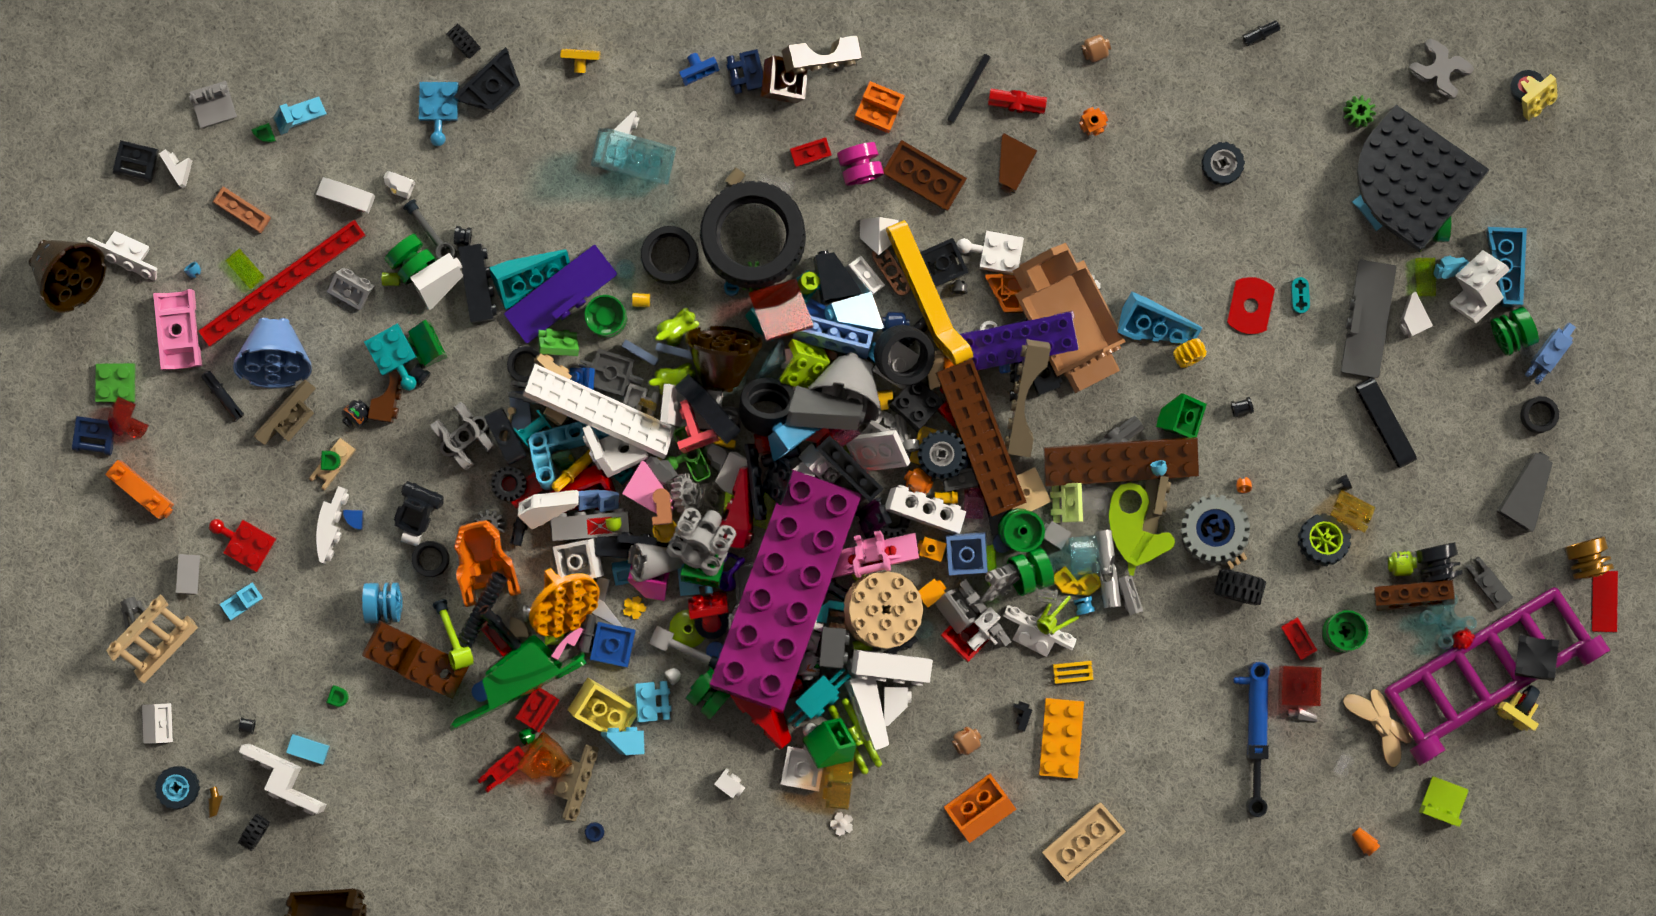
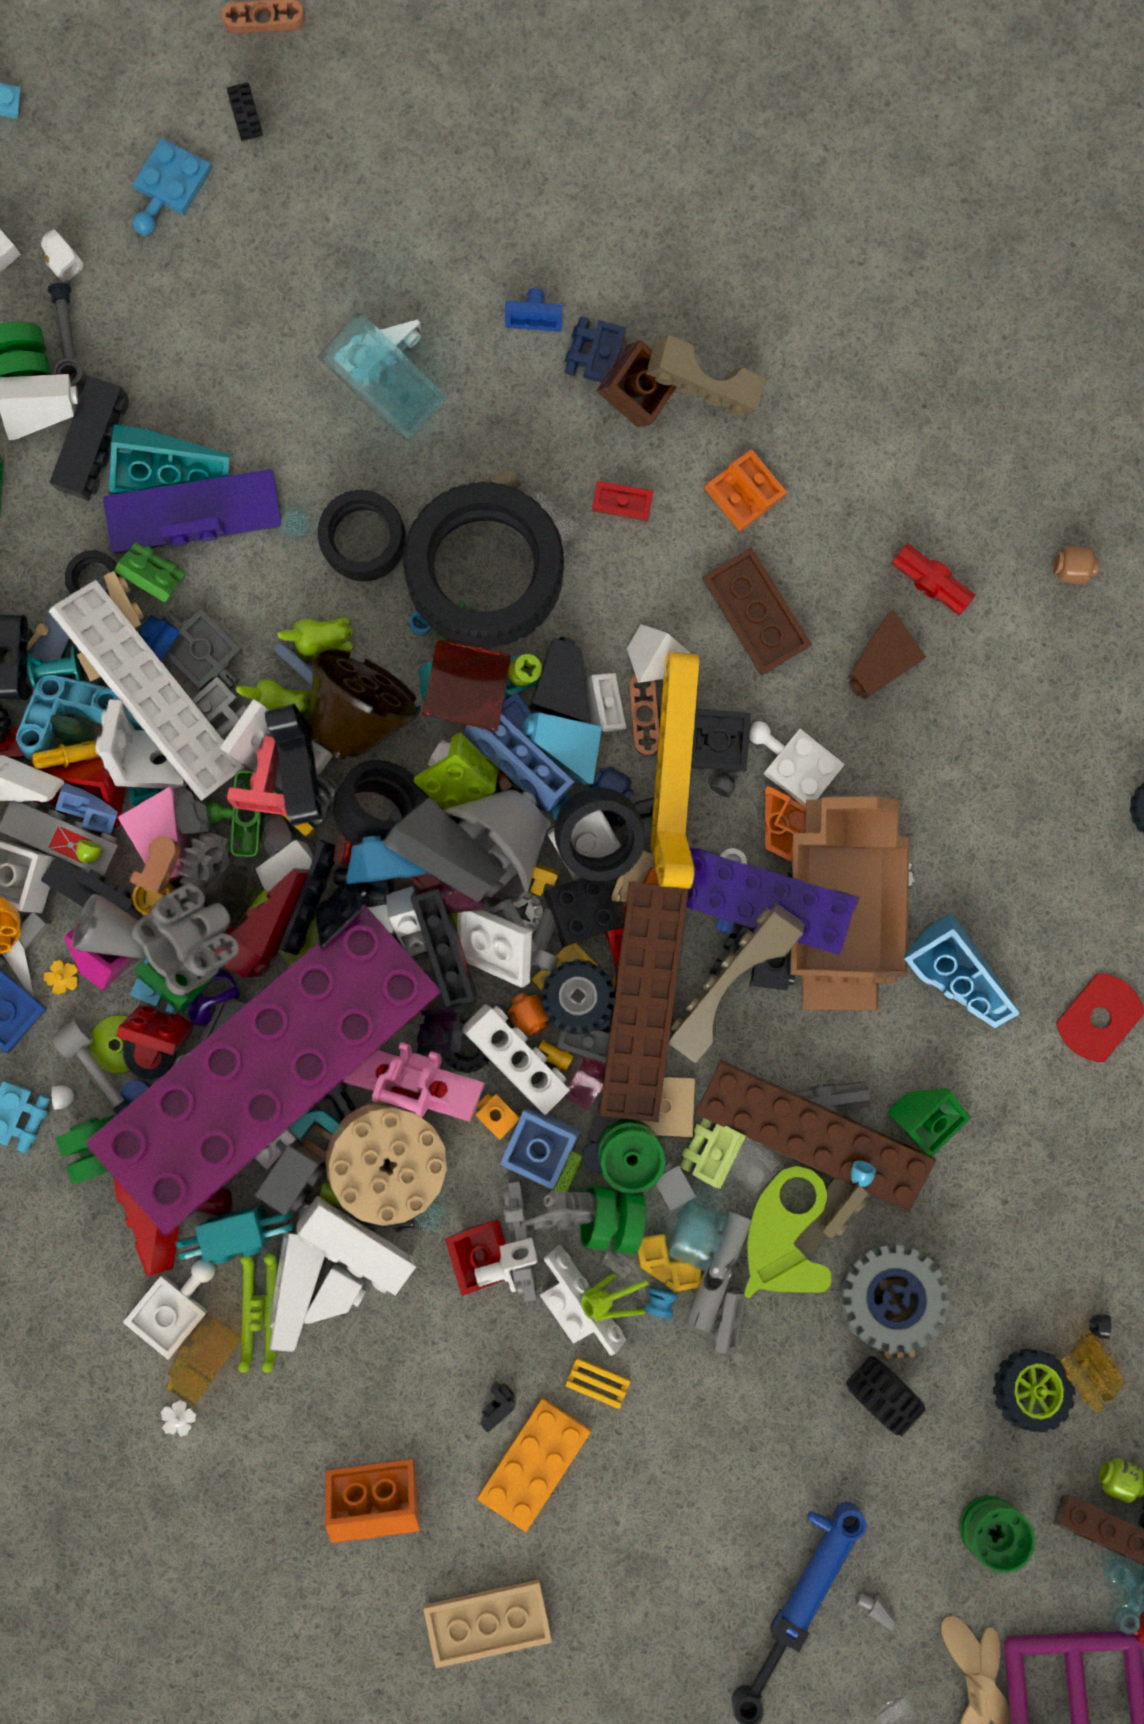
camera: 25 degrees right, 0 degrees up
black wing [453,47,520,113] -> none
black wheel [454,226,472,246] -> none
yellow tile [560,49,601,73] -> none
green wheel [585,295,627,338] -> none
dark azure slope [612,560,631,586] -> none
sand blue tile [622,339,659,367] -> none
yellow hinge [632,293,650,307] -> none
clear yellow tile [638,398,658,412] -> none
white brick [714,768,745,798] -> none
clear light blue slope [755,339,786,379] -> none
light grey head [797,652,820,680] -> none
green slope [803,718,856,769] -> none
dark pink wheel [837,142,884,186] -> none
light orange brick [918,579,947,608] -> none
light grey slope [935,588,979,634] -> none
black bar [947,54,991,123] -> none
medium nougat head [952,727,982,755] -> none
orange brick [1079,107,1108,136] -> none
yellow gear [1173,339,1207,368] -> none
black bush [1230,397,1254,418] -> none
orange hinge [1236,477,1252,493] -> none
clear red brick [1278,666,1322,706] -> none
red plate [1280,617,1318,660] -> none

